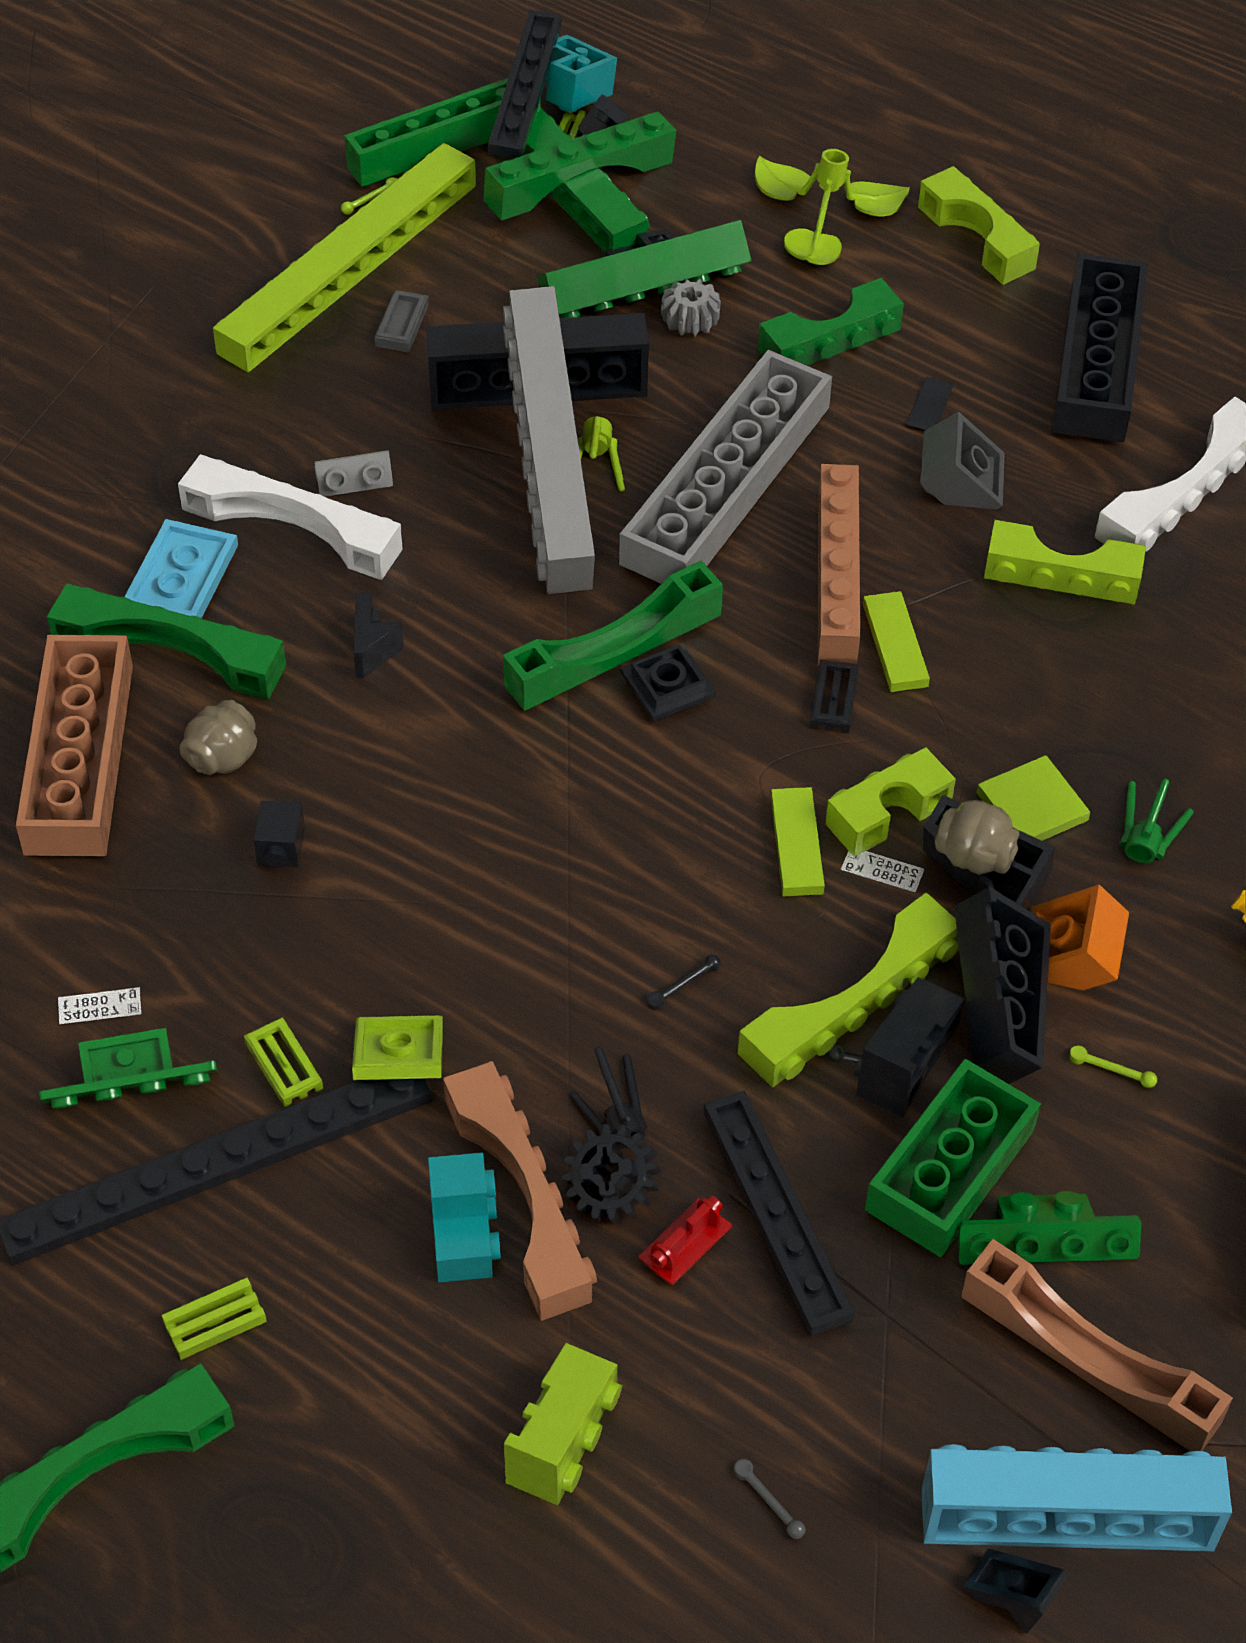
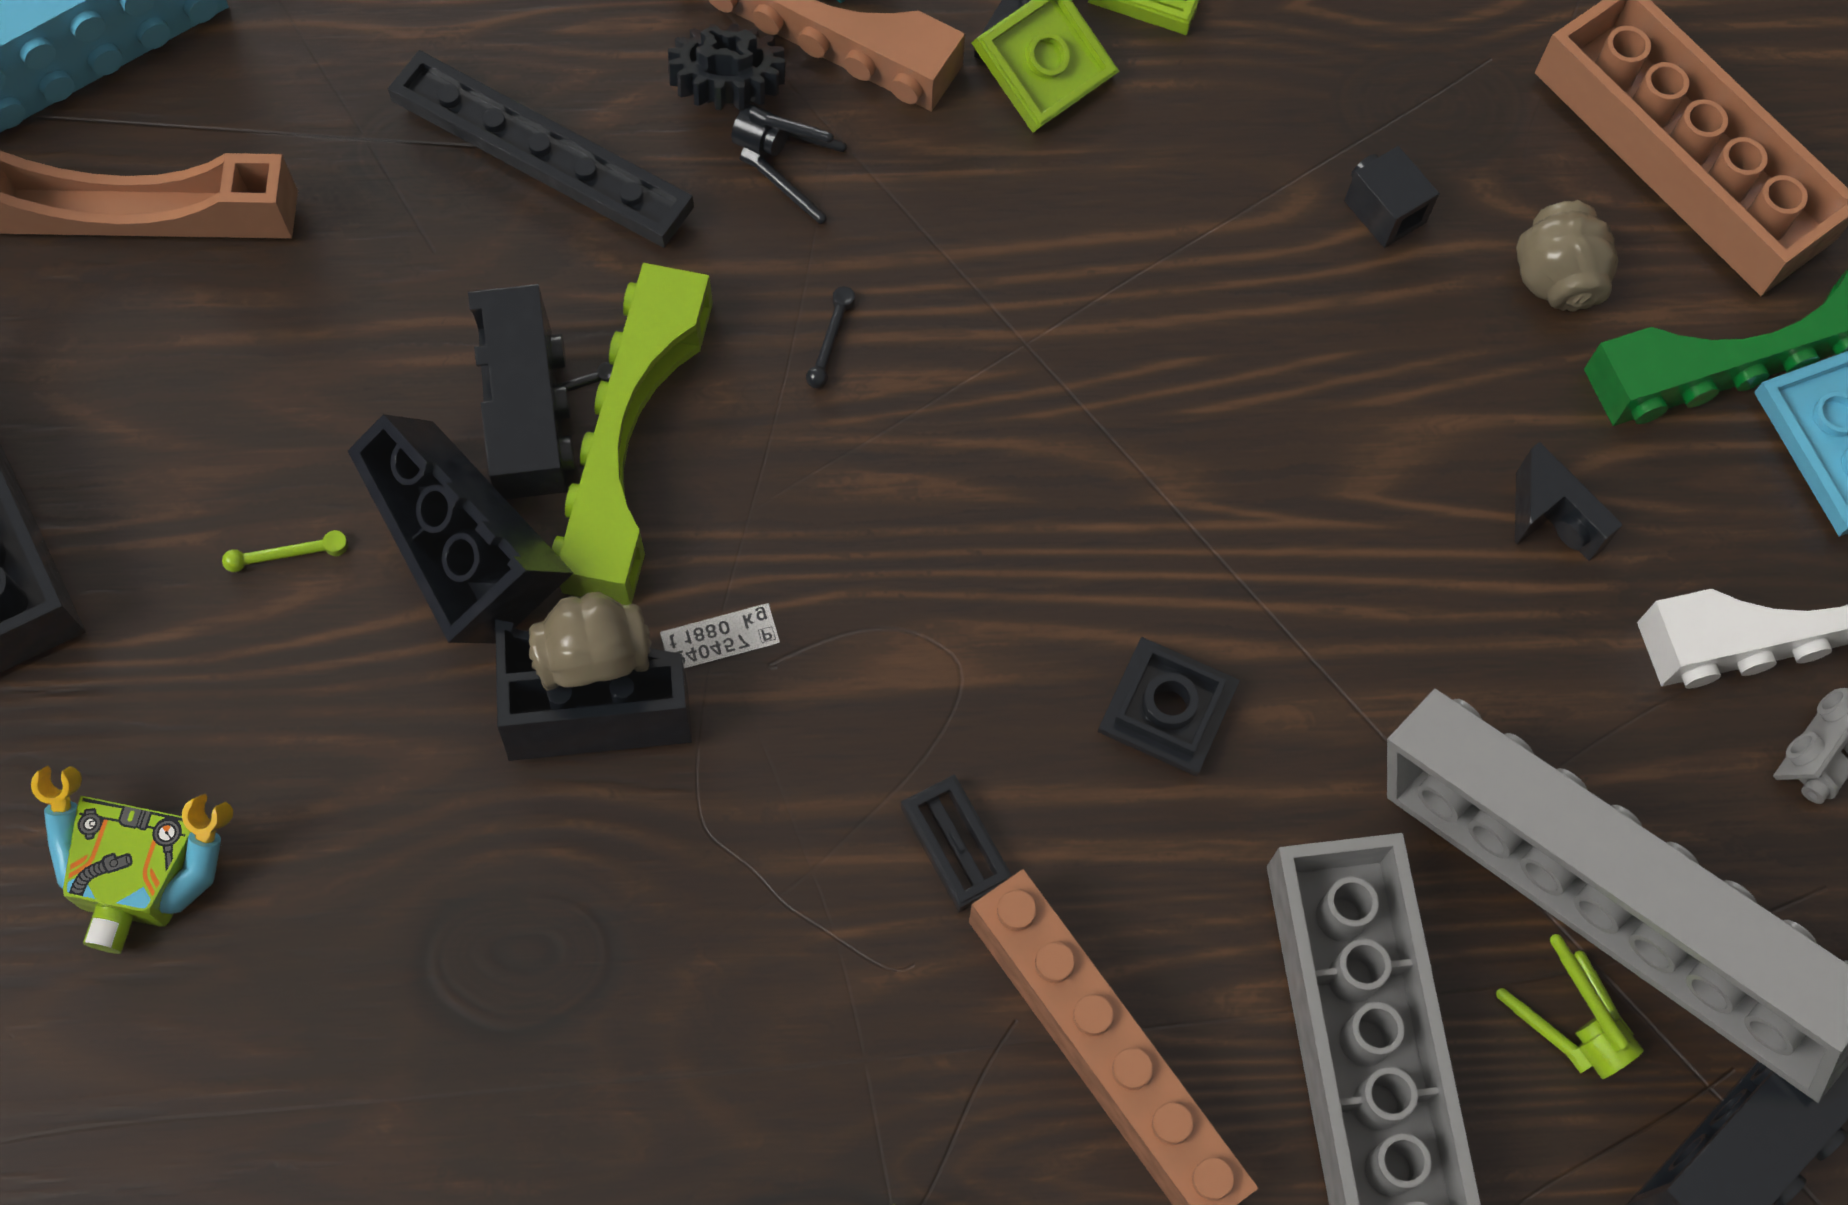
camera: 140 degrees right, 15 degrees up
green arch [503,560,723,711] -> none
red hinge [638,1195,732,1286] -> none
lime tile [771,787,825,896] -> none
lime arch [825,747,956,857] -> none
lime tile [863,591,930,692] -> none
green brick [865,1059,1041,1258] -> none
green bracket [958,1191,1142,1265] -> none
lime tile [977,755,1090,841] -> none
orange slope [1031,884,1129,990] -> none
green plant [1119,778,1194,864] -> none

